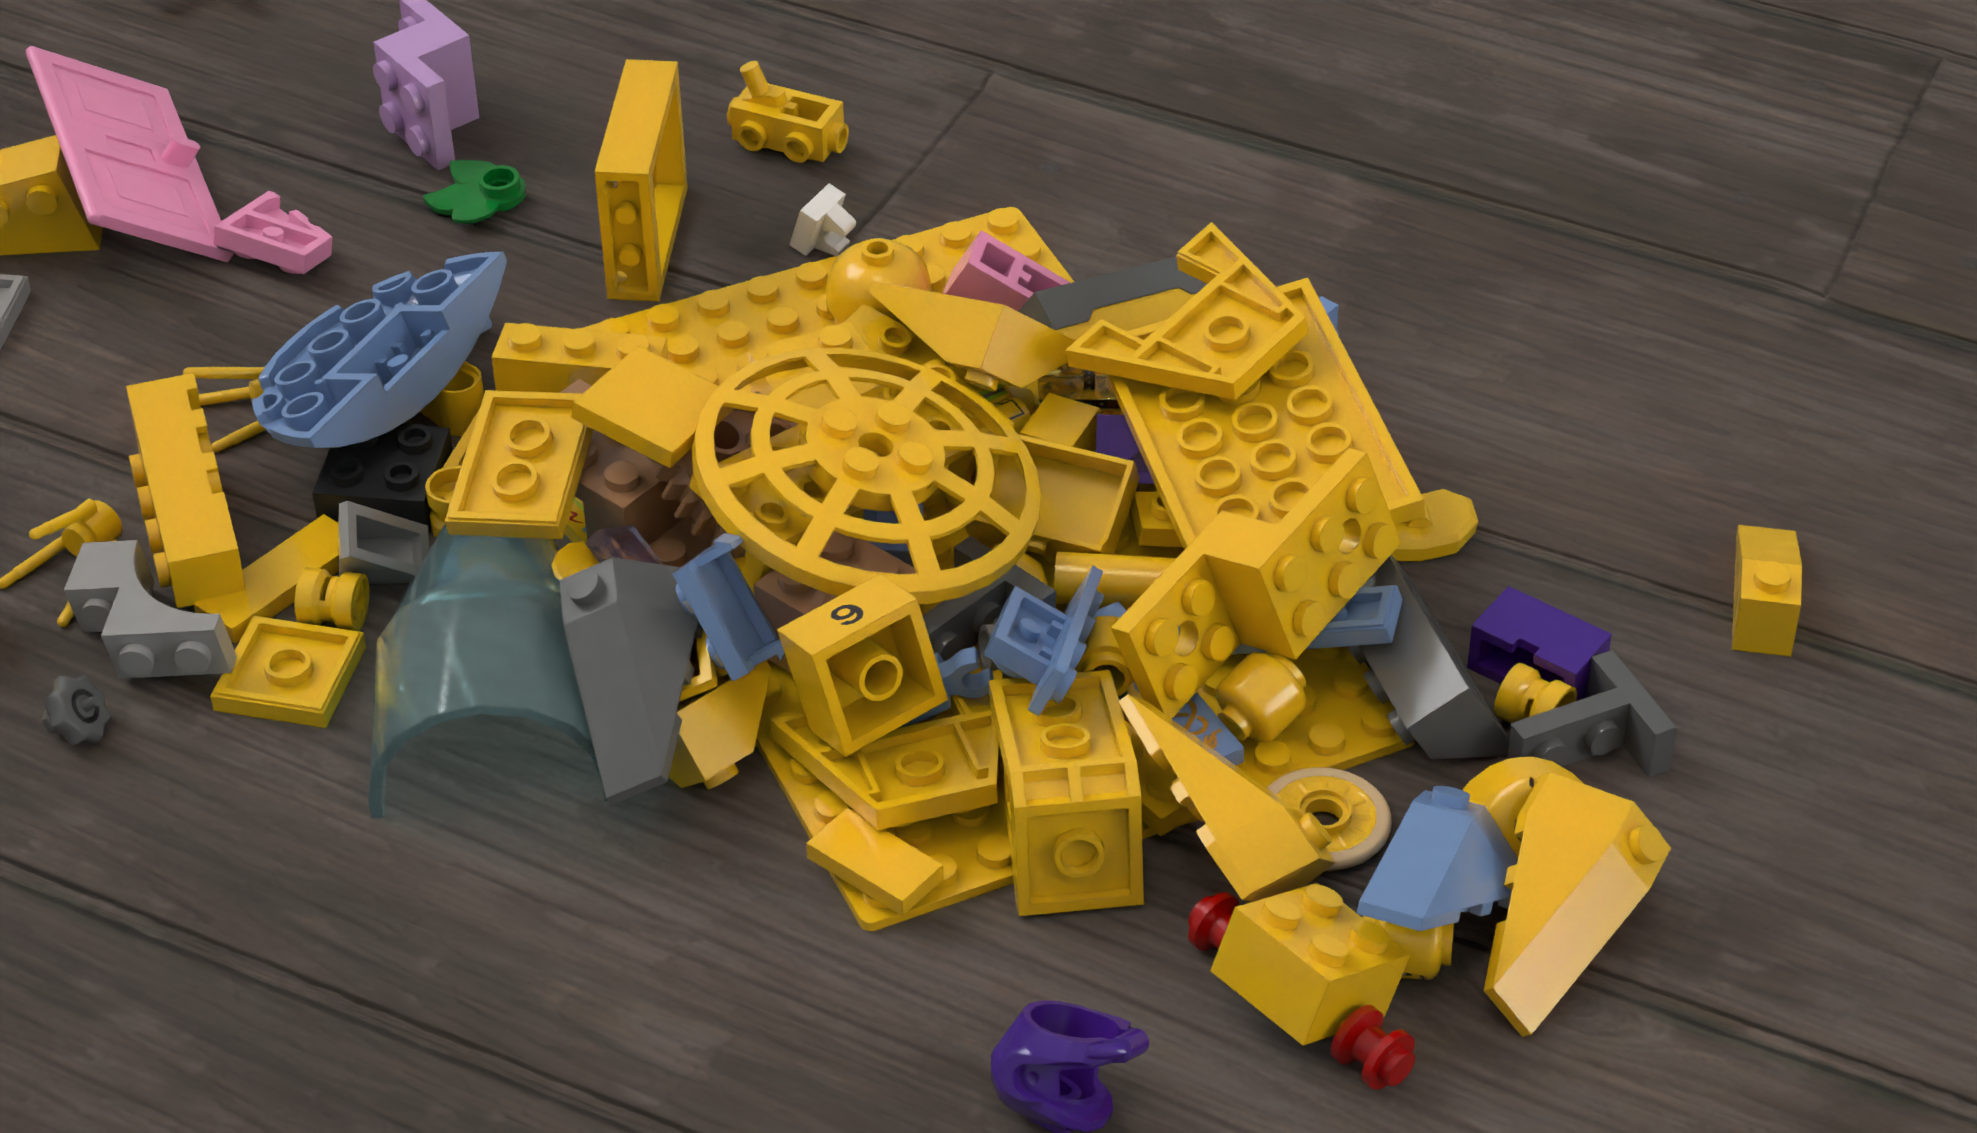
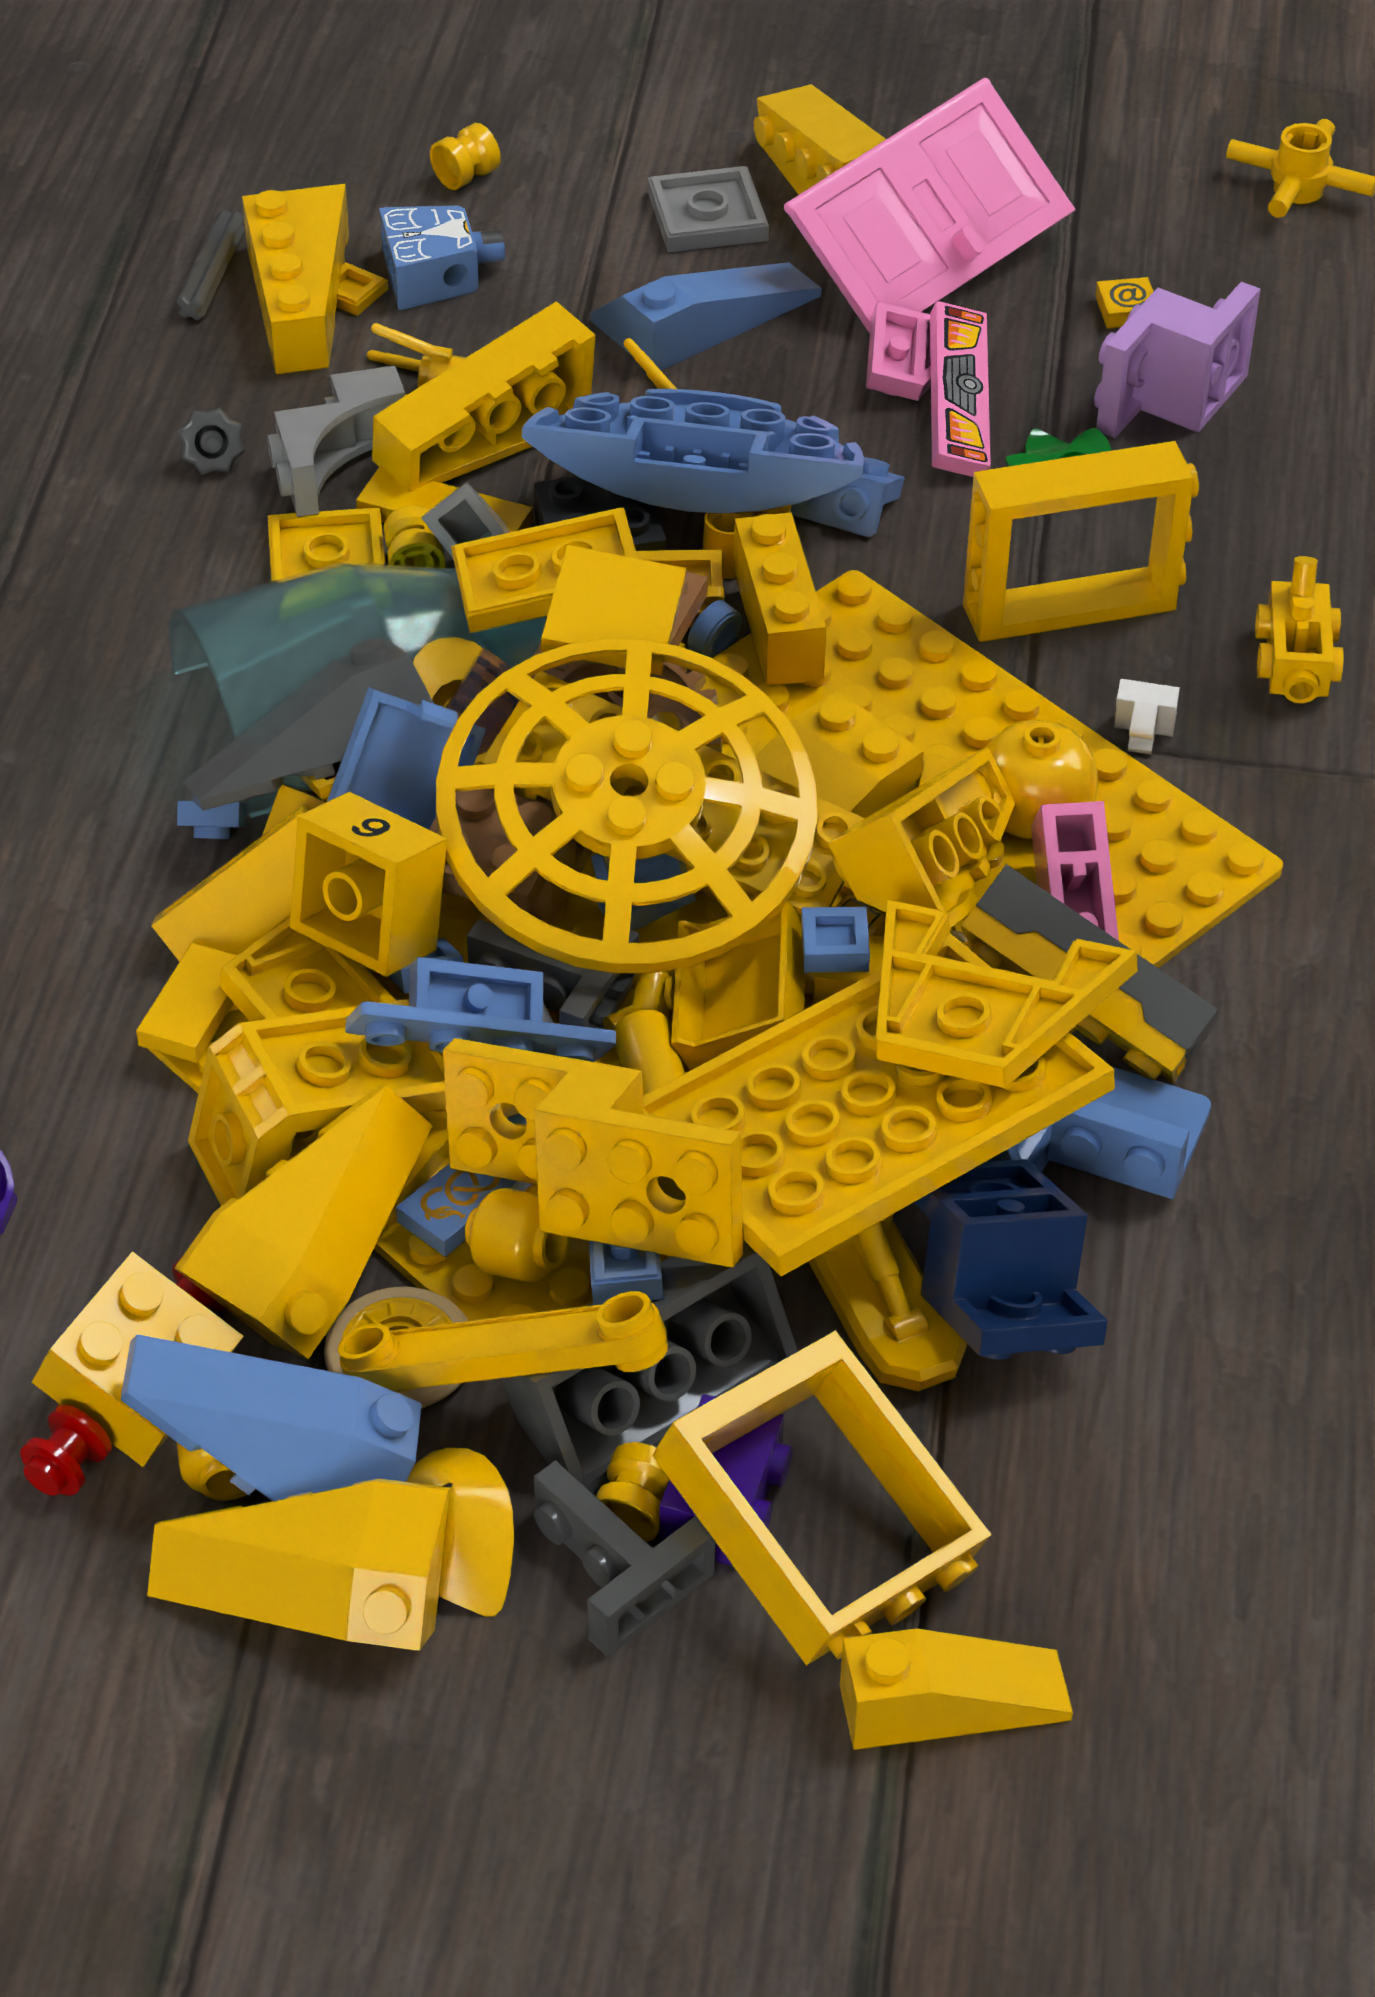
camera: 70 degrees right, 5 degrees up
none -> yellow panel [151,805,308,962]
none -> medium blue plate [177,801,247,839]
none -> yellow piece [337,1291,668,1393]
none -> medium blue wedge [590,262,822,371]
none -> yellow window [652,1330,991,1666]
none -> medium blue plate [801,907,870,973]
none -> dark blue bracket [913,1159,1108,1360]
none -> tile [930,301,991,477]
none -> yellow tile [1095,277,1153,329]

